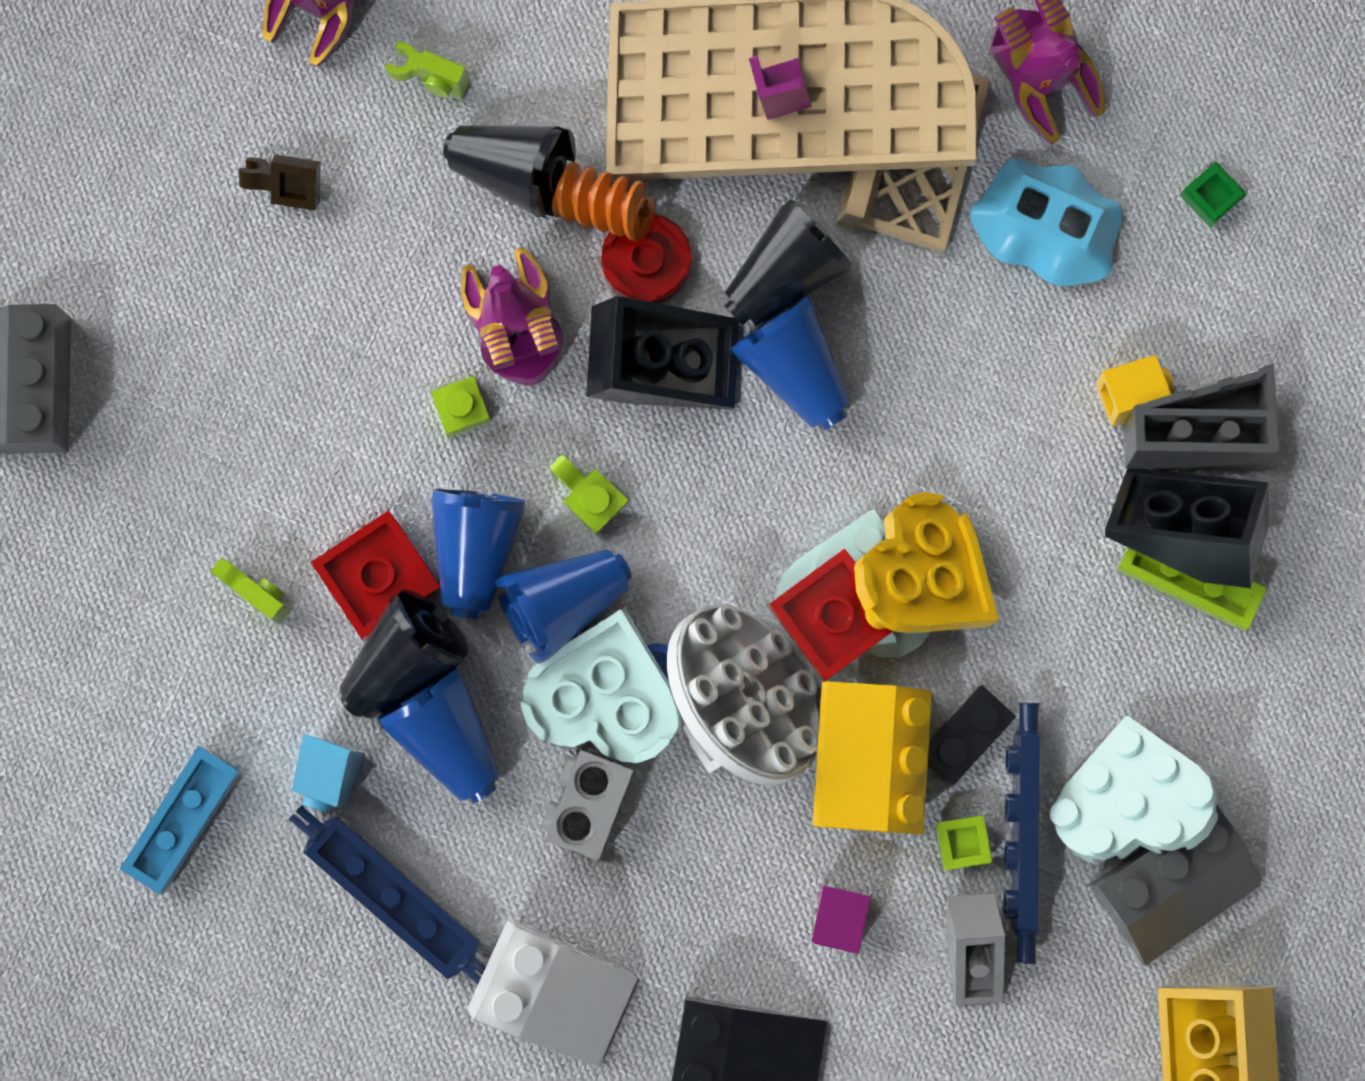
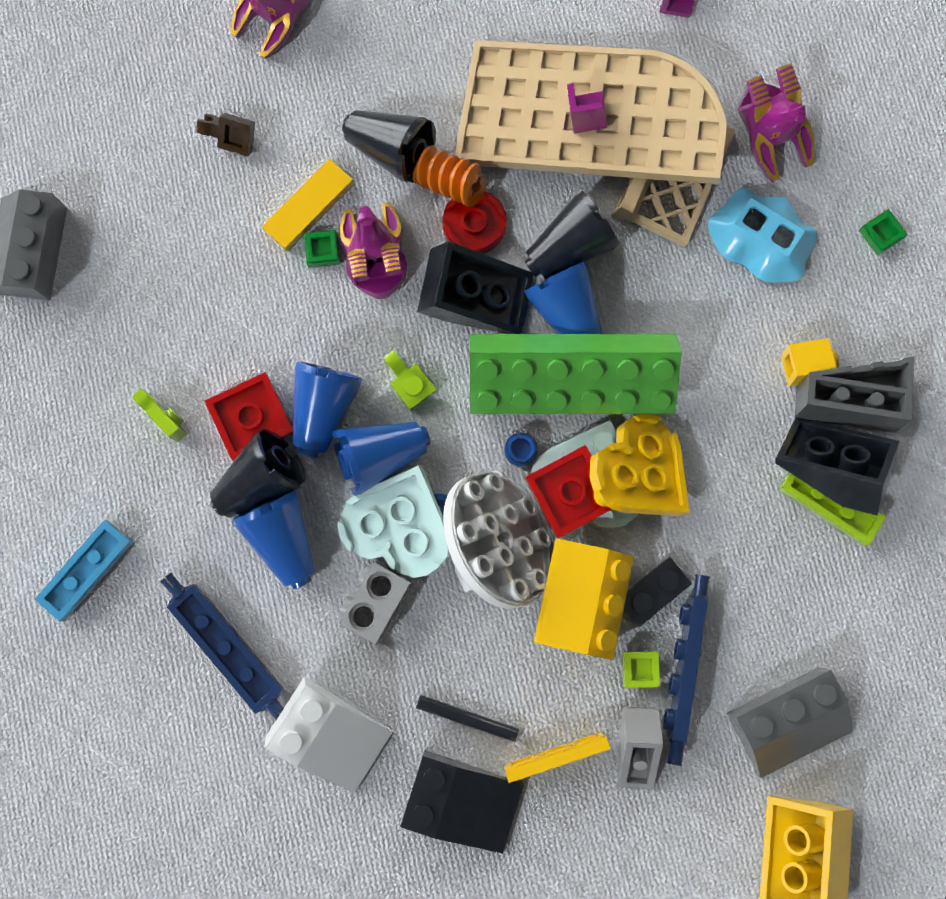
camera: 10 degrees right, 0 degrees up
medium azure slope [292,734,364,814] -> none
lime plate [385,42,470,99] -> none
lime plate [430,376,491,437] -> none
magenta panel [812,885,871,954] -> none
light aqua plate [1050,715,1218,863] -> none
none -> yellow tile [262,158,354,252]
none -> green tile [304,230,341,268]
none -> black bar [416,695,519,742]
none -> bright green brick [470,334,682,414]
none -> blue plate [504,433,538,467]
none -> yellow tile [504,732,611,783]

